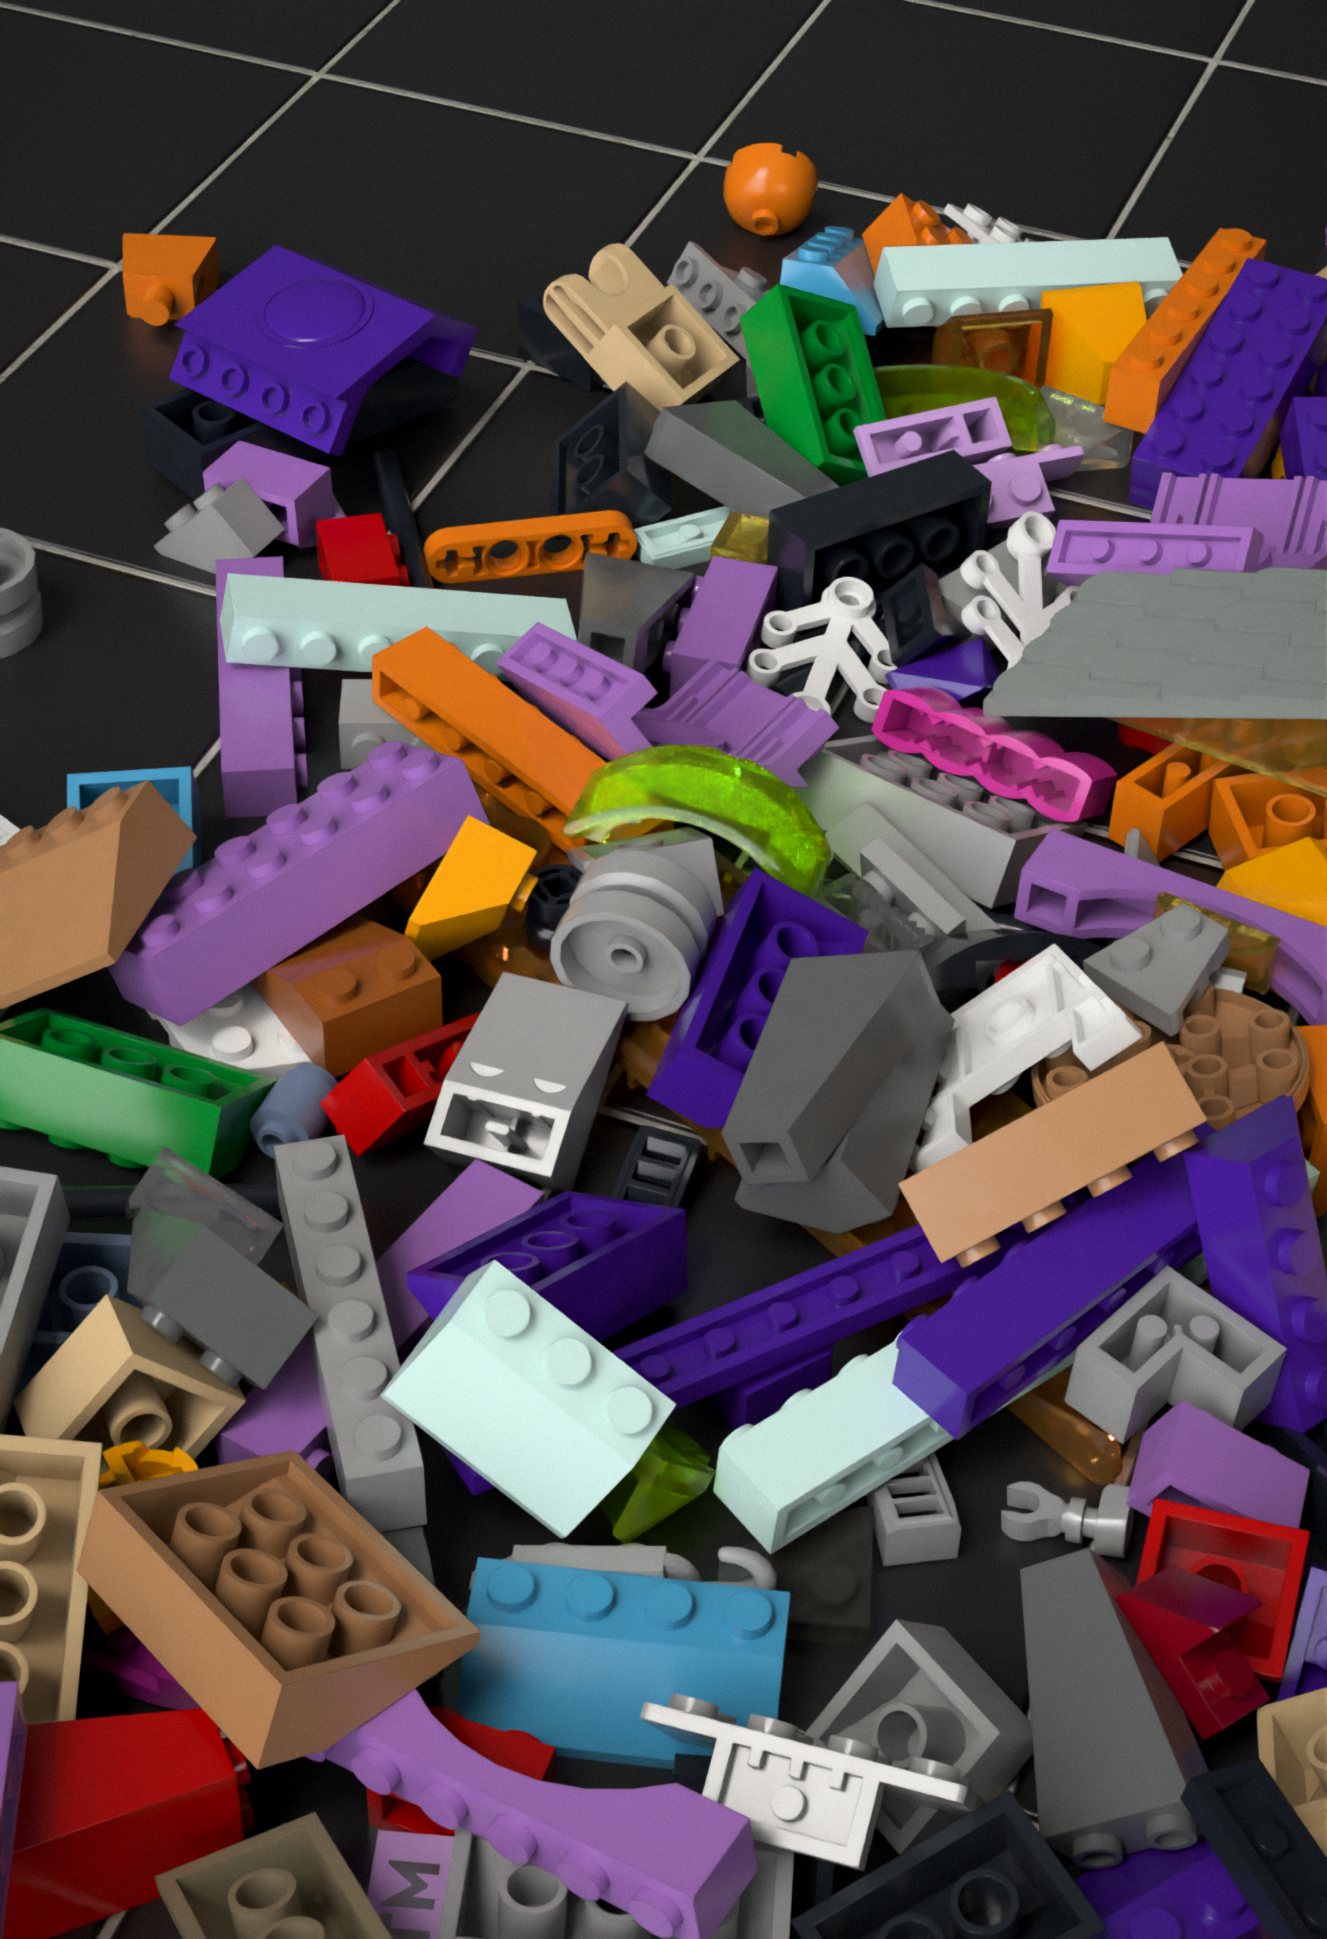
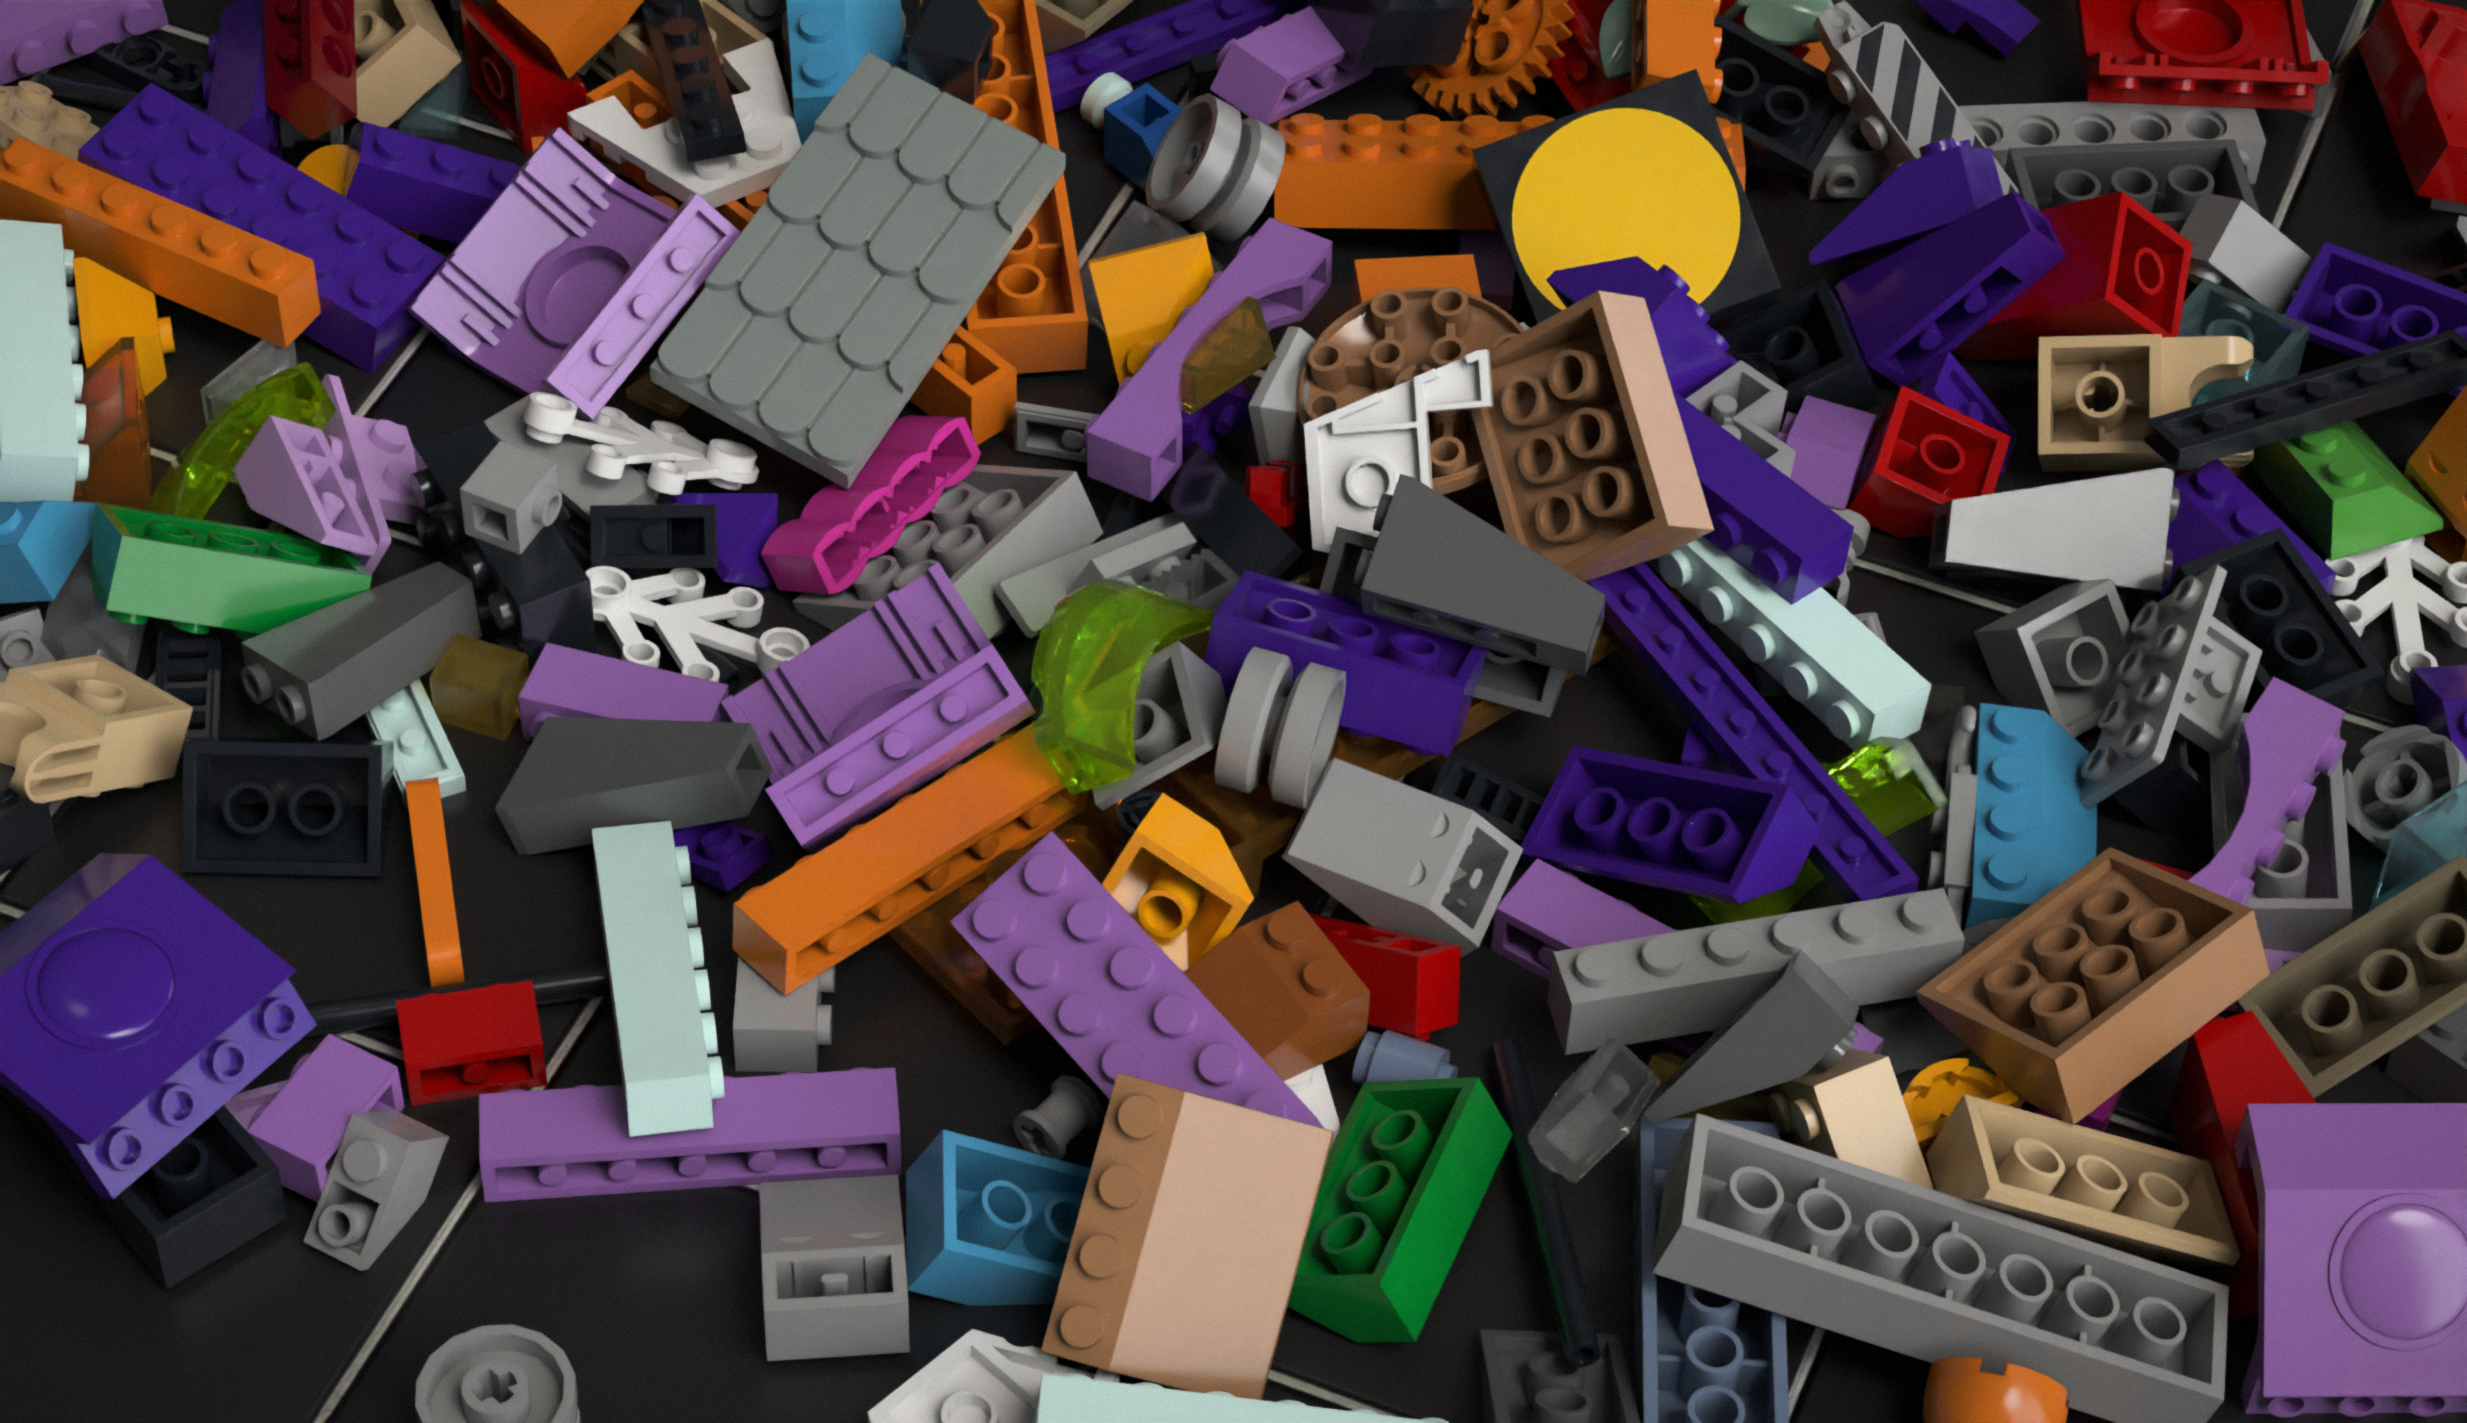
camera: 90 degrees left, 5 degrees up
light aqua slope [380,1260,676,1539] -> none
light grey wing [1083,903,1230,1037] -> none
dark red slope [1115,1565,1270,1741] -> none
none -> light grey brick [460,441,562,555]
none -> light grey slope [759,1174,910,1361]

